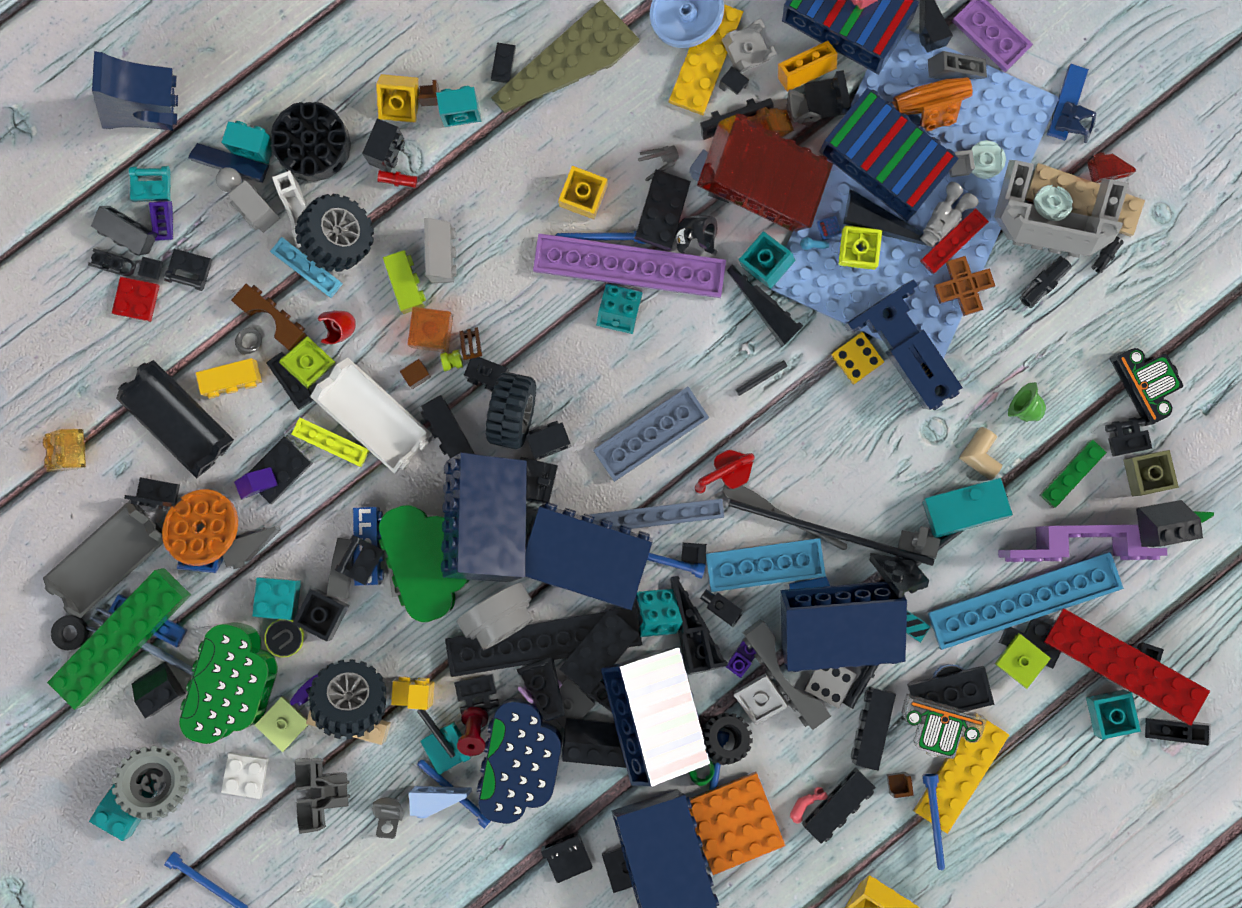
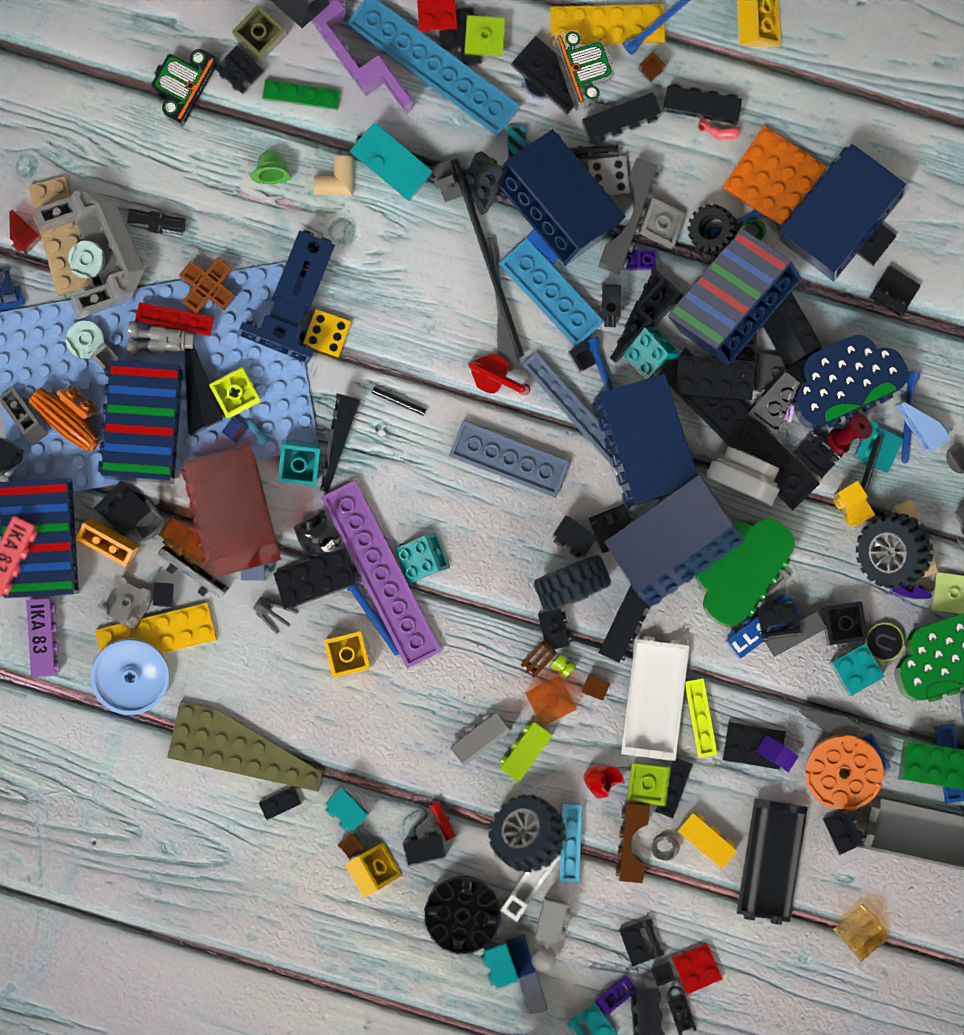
camera: 125 degrees left, 0 degrees up
black pin [1091,236,1124,273] -> none

